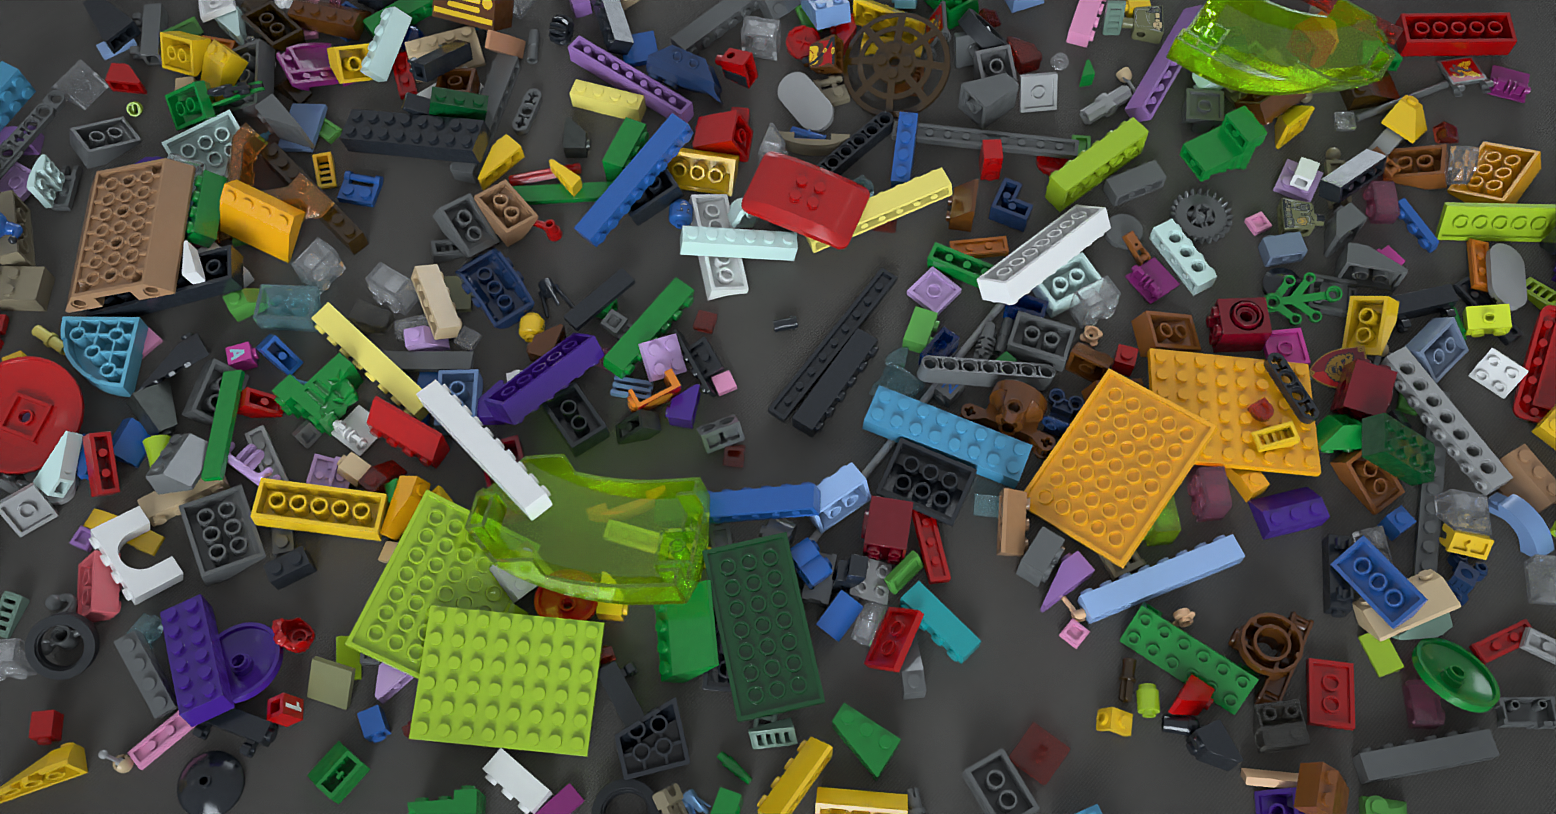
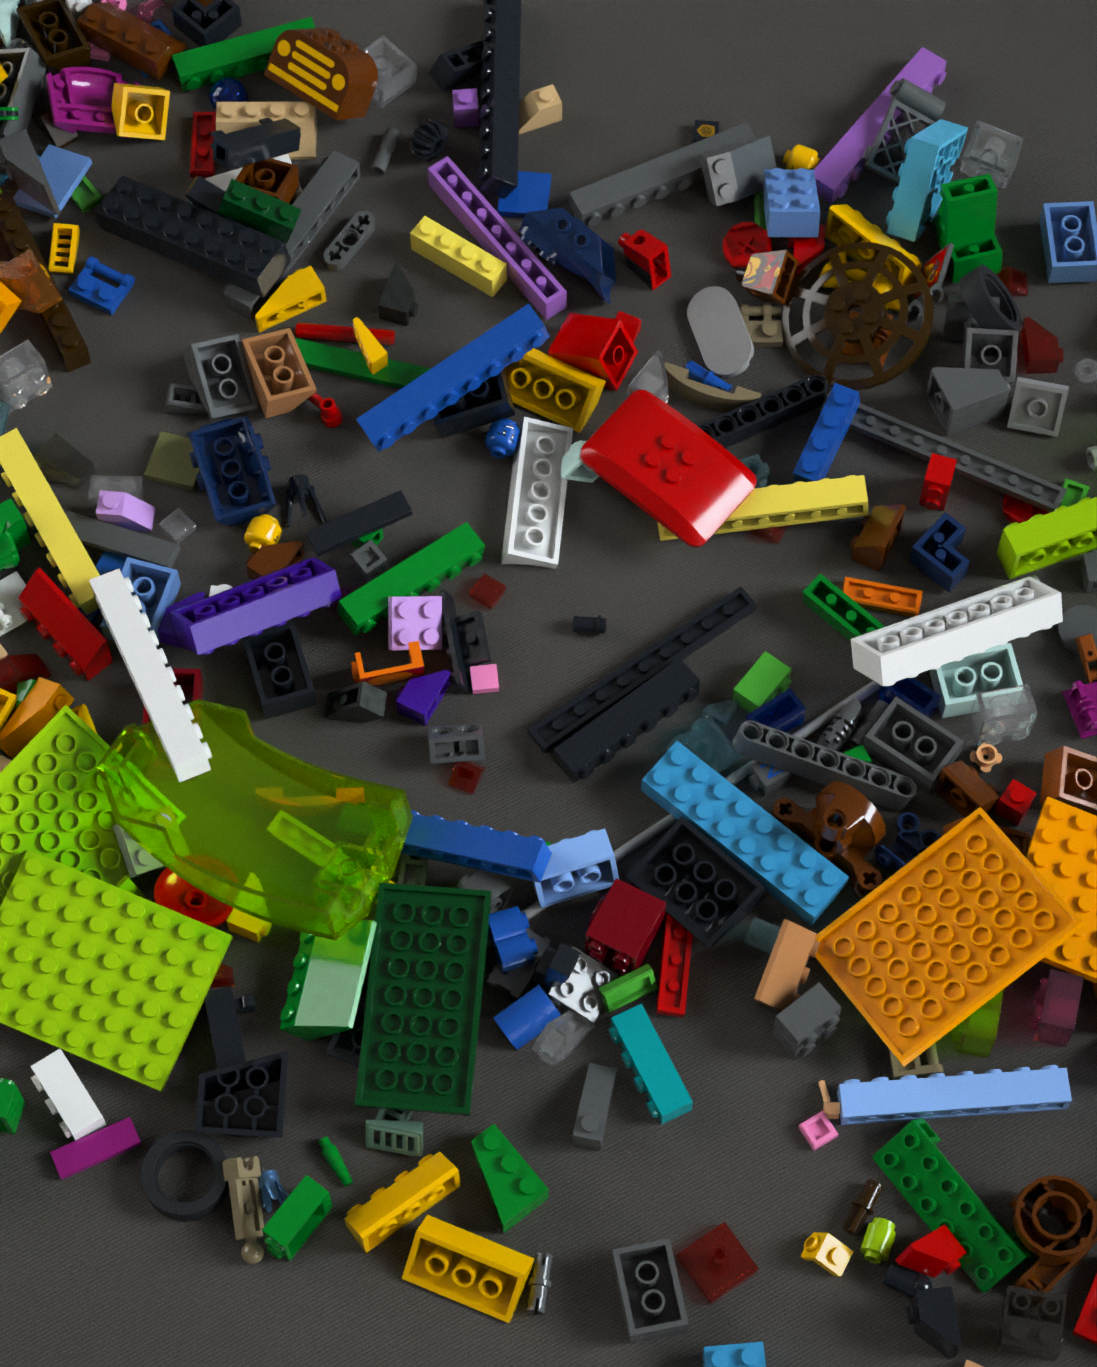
camera: 15 degrees right, 0 degrees up
light aqua brick [360,6,412,82] -> none
clear brick [365,262,419,315] -> none
tan brick [411,264,462,340] -> none
nougat slope [485,30,526,59] -> none
green brick [602,117,649,182] -> none
medium blue tile [610,375,654,401] -> none
light aqua brick [680,225,798,261] -> none
clear brick [741,15,781,61] -> none
red plate [864,607,924,673] -> none
lavender plate [907,266,962,315] -> none
medium lavender slope [1040,551,1095,613] -> none
light nougat plate [1172,608,1196,627] -> none

